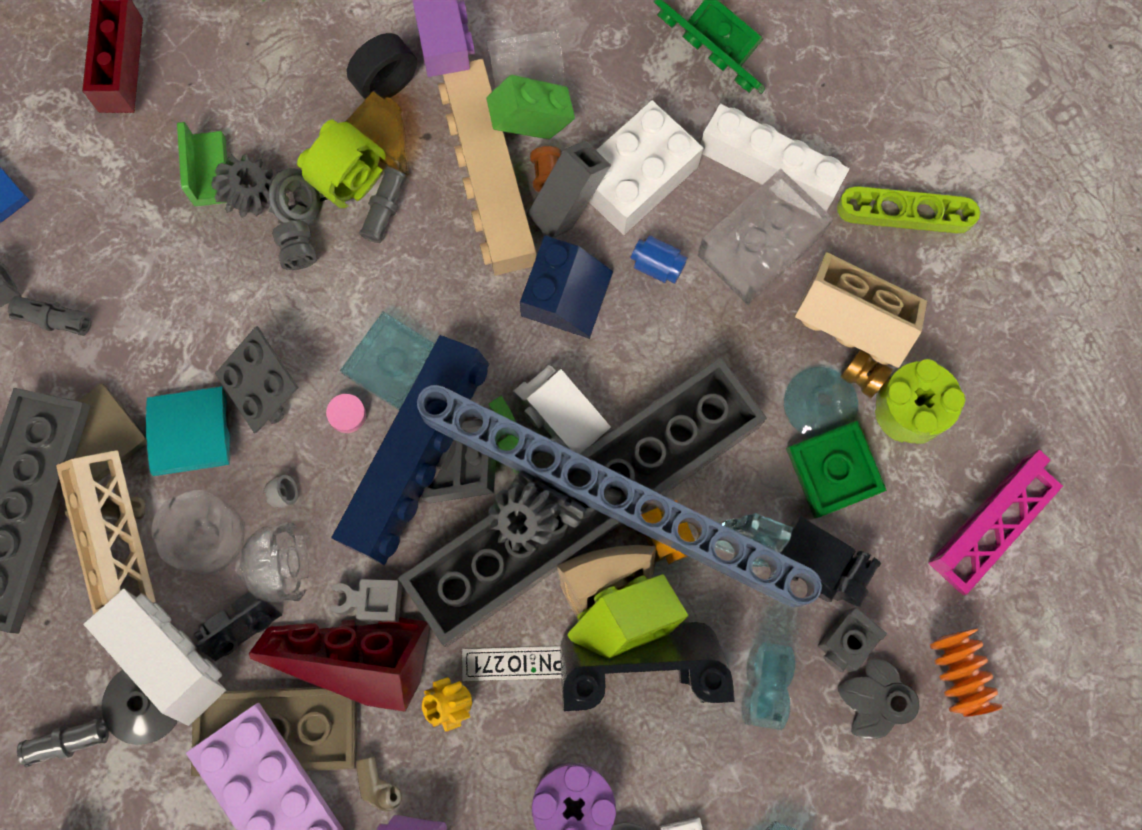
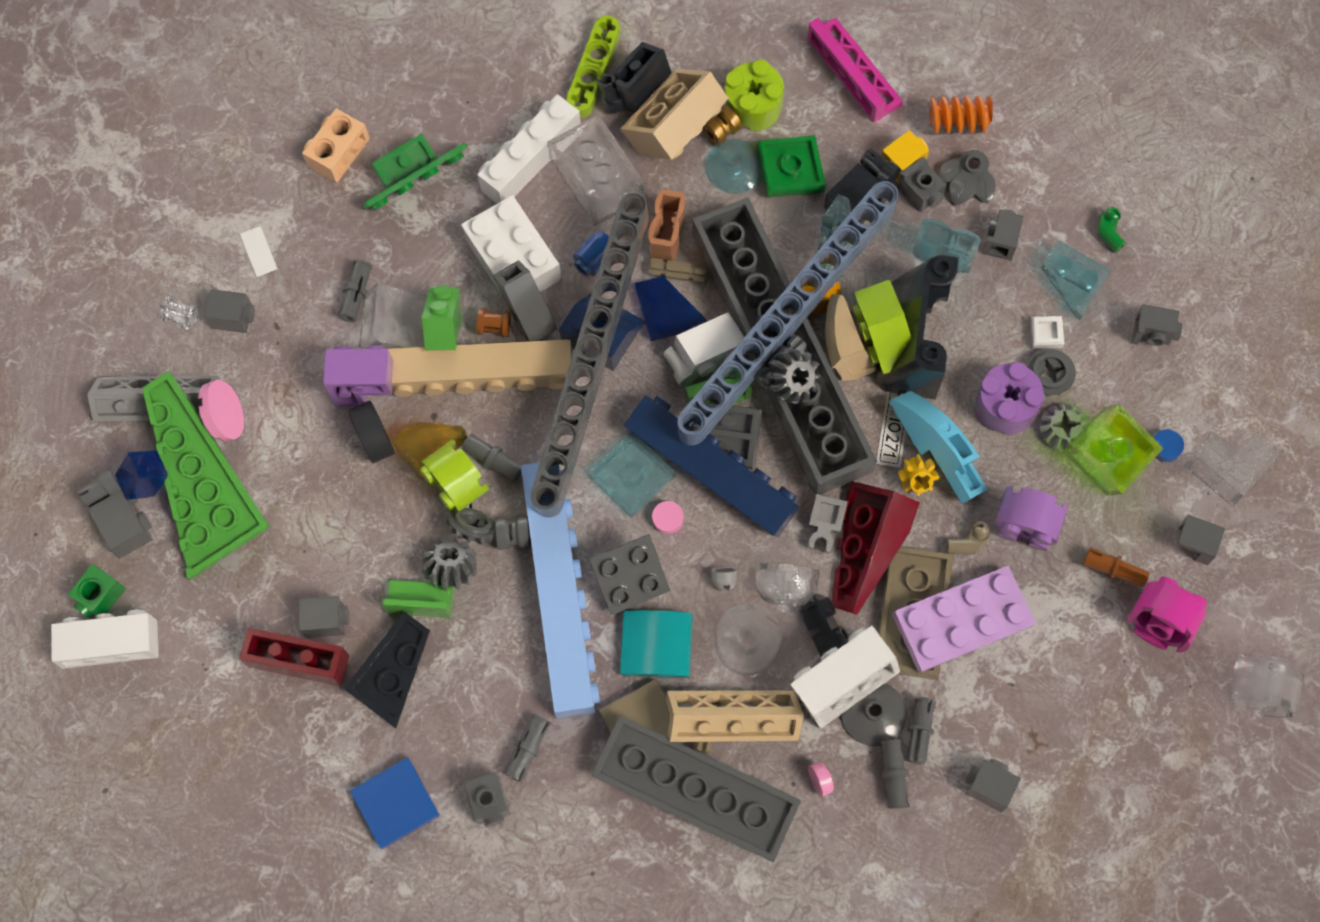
camera: 70 degrees left, 5 degrees down
none -> dark grey brick [299,596,349,638]
none -> dark grey pin [337,260,373,322]
none -> black wing [344,611,430,729]
none -> light blue brick [521,462,600,719]
none -> dark grey beam [531,192,649,518]
none -> black hinge [597,42,672,114]
none -> clear blue wing [634,276,707,342]
none -> nougat brick [648,189,685,261]
none -> dark tan axle [649,258,708,283]
none -> bright pink tile [808,761,834,797]
none -> yellow brick [882,130,929,184]
none -> medium azure slope [889,391,988,504]
none -> dark grey axle [907,697,936,765]
none -> dark grey brick [982,209,1024,261]

